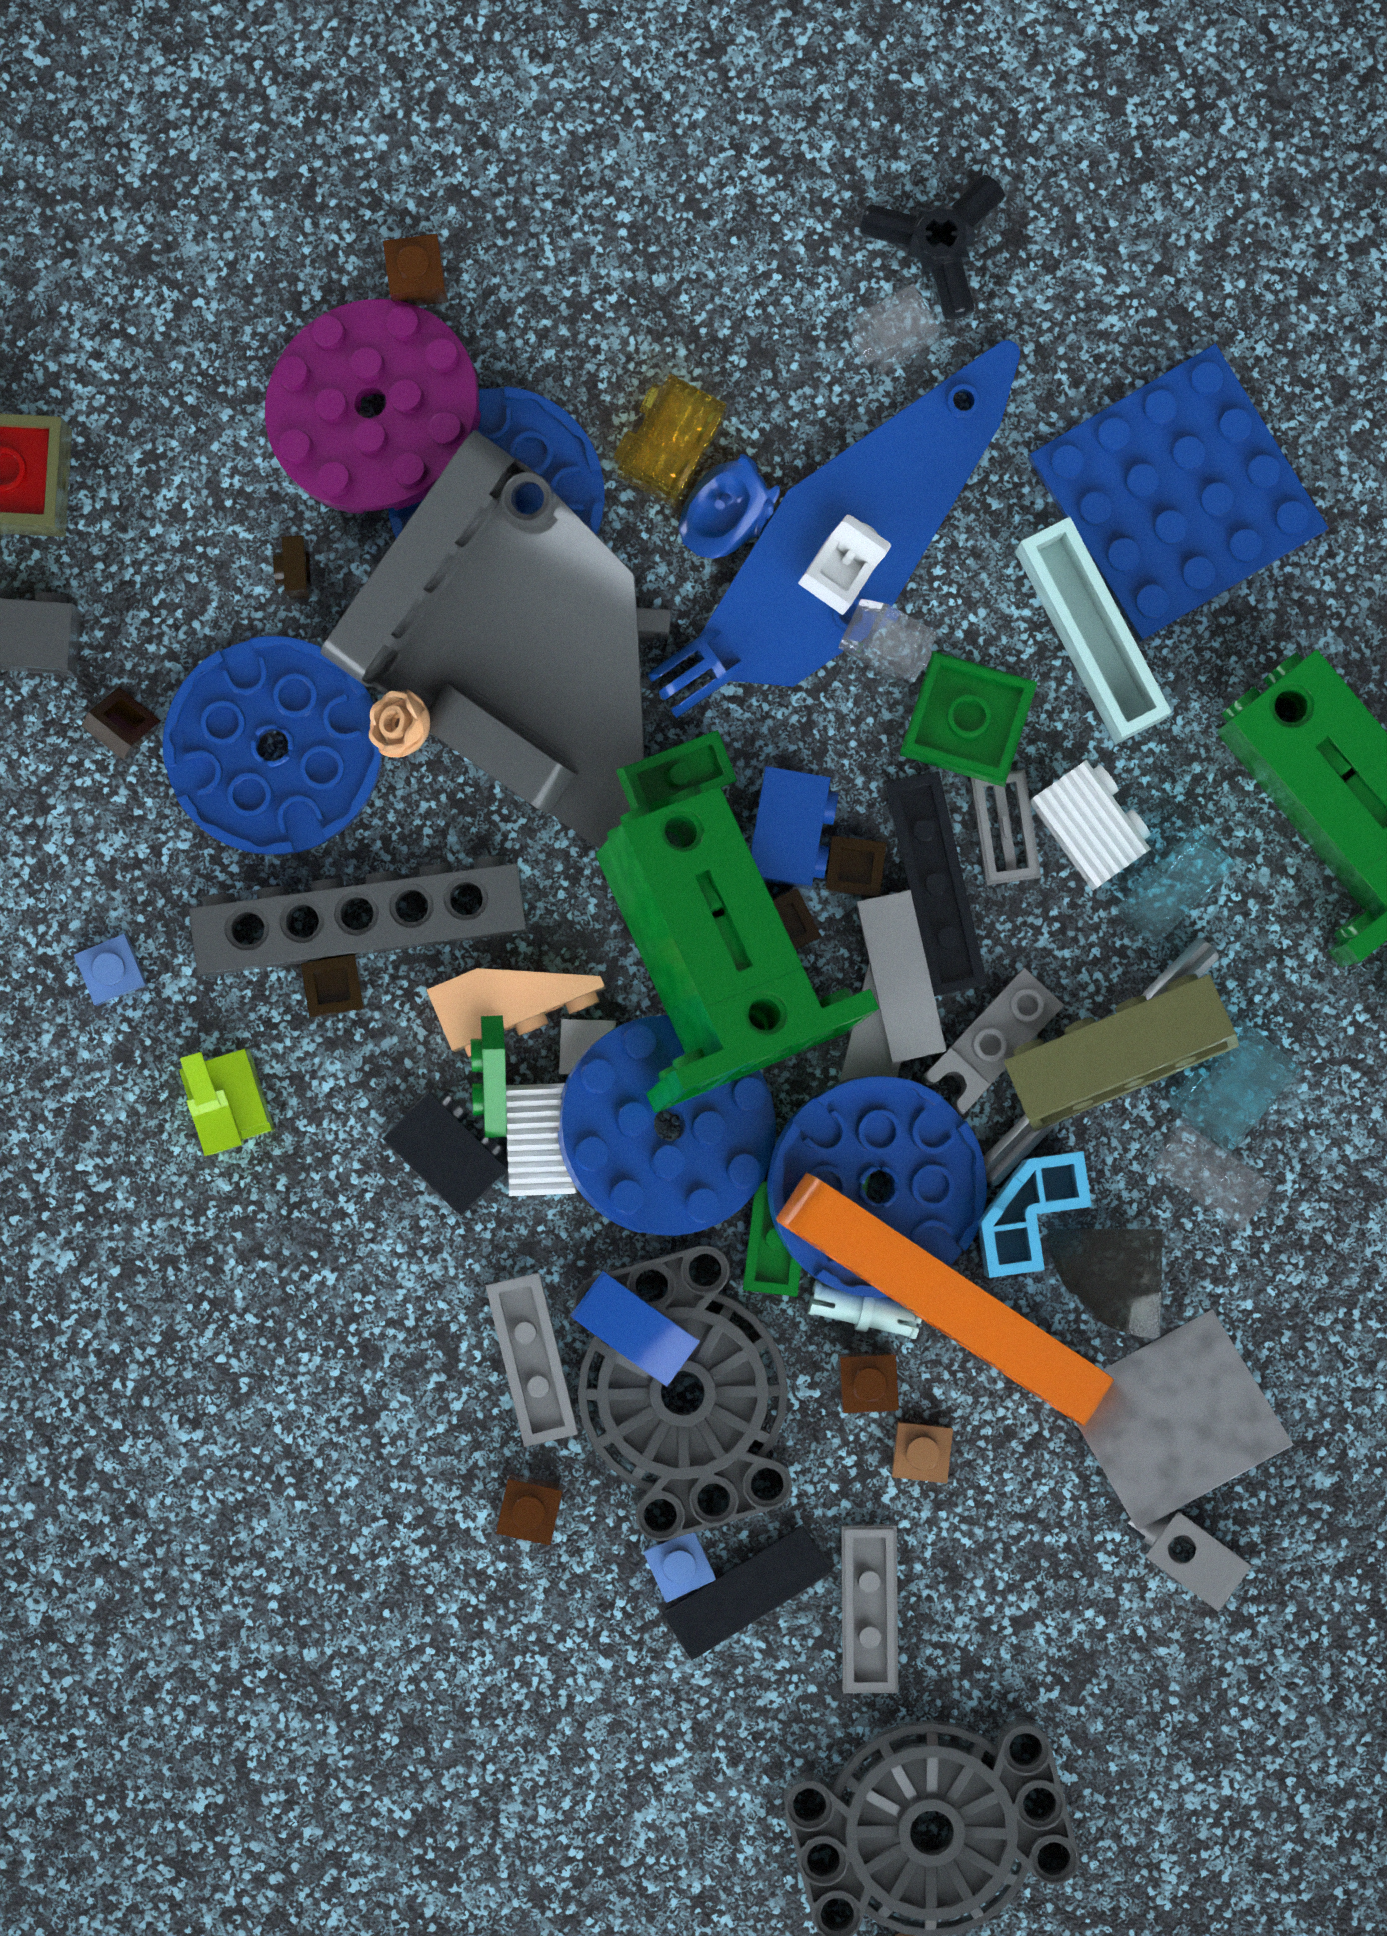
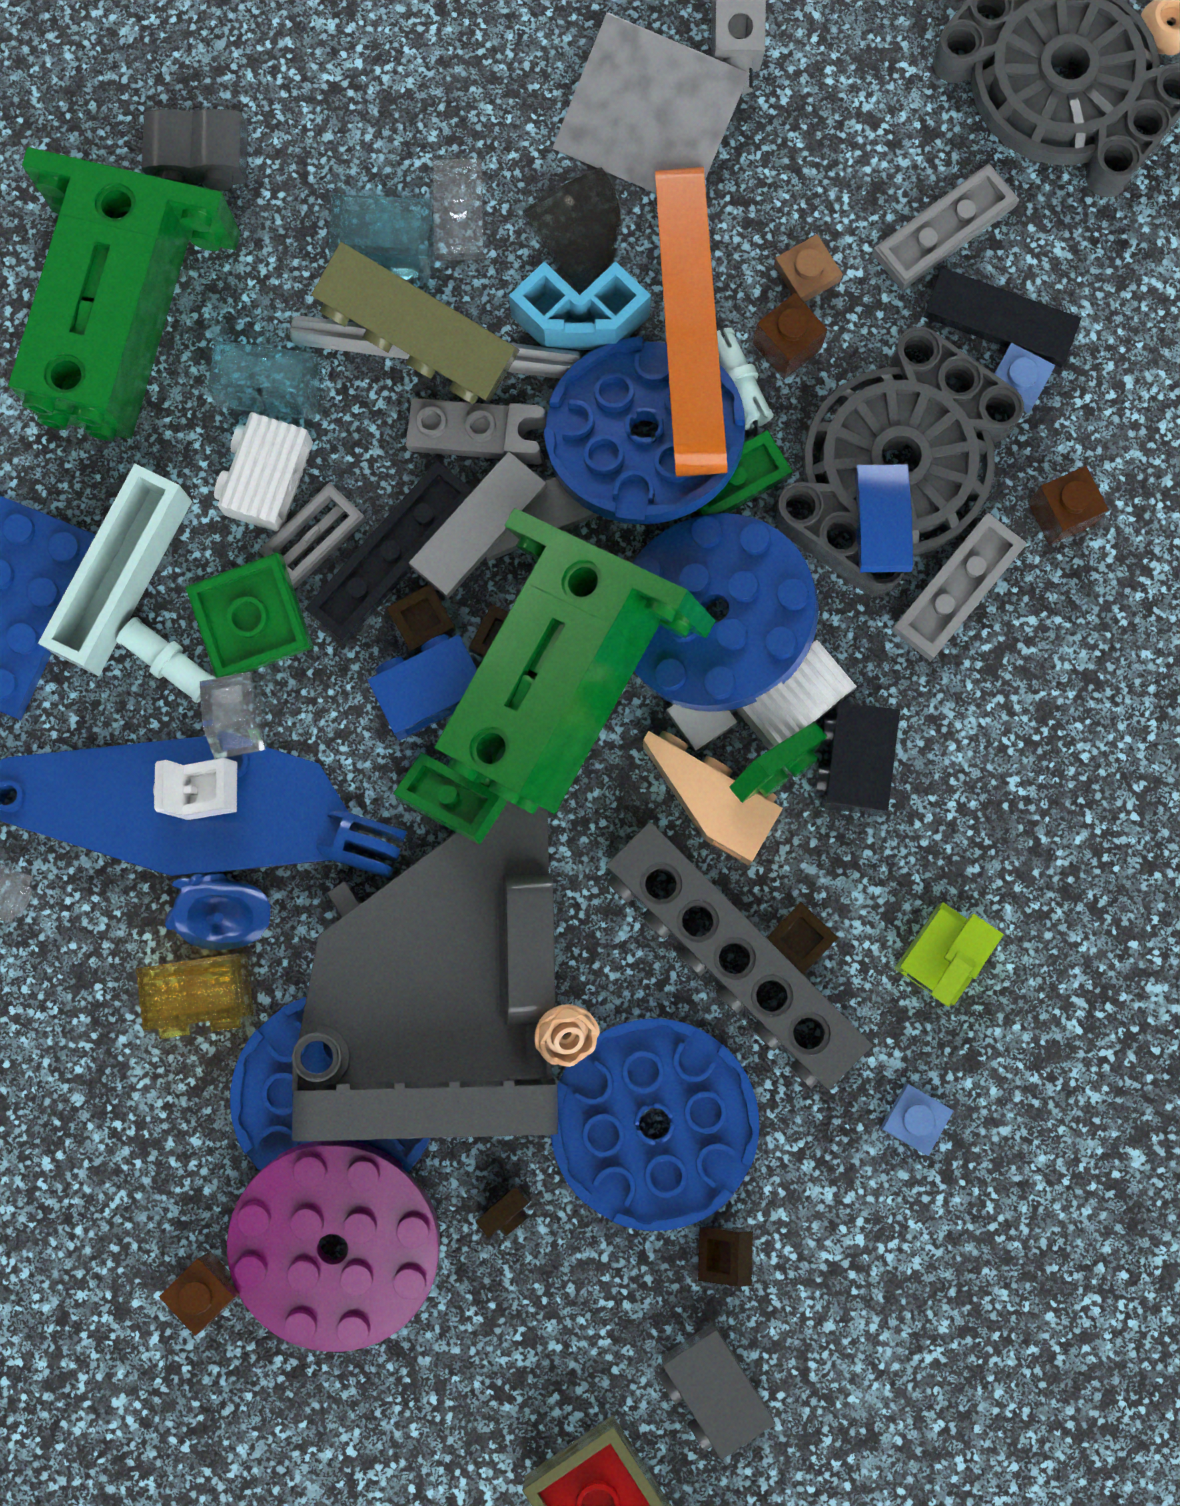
camera: 125 degrees left, 5 degrees down
none -> light aqua pin [116,617,216,703]

